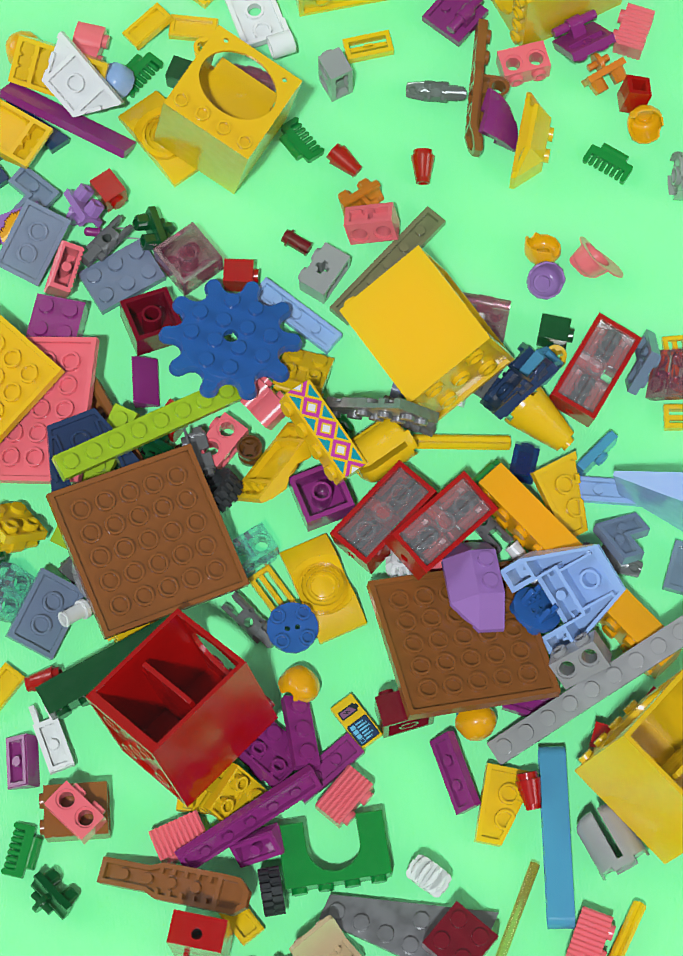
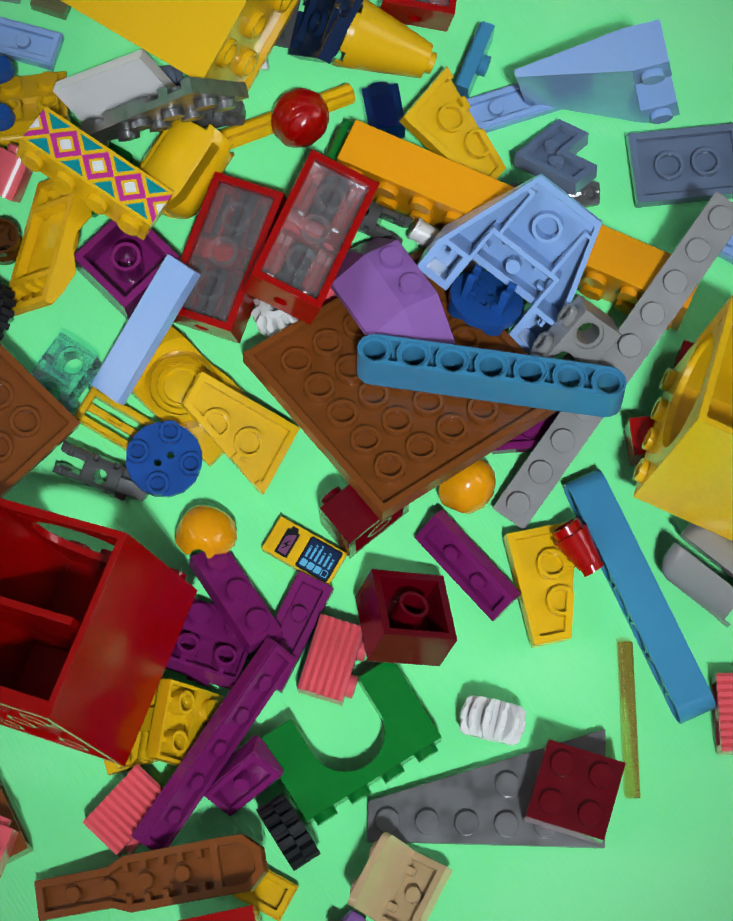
camera: 25 degrees left, 5 degrees up
none -> white tile [53,49,176,122]
none -> light blue tile [91,254,201,405]
none -> yellow wing [181,371,300,495]
none -> red piece [271,88,329,148]
none -> dark red brick [355,569,457,667]
none -> dark azure beam [356,334,627,417]

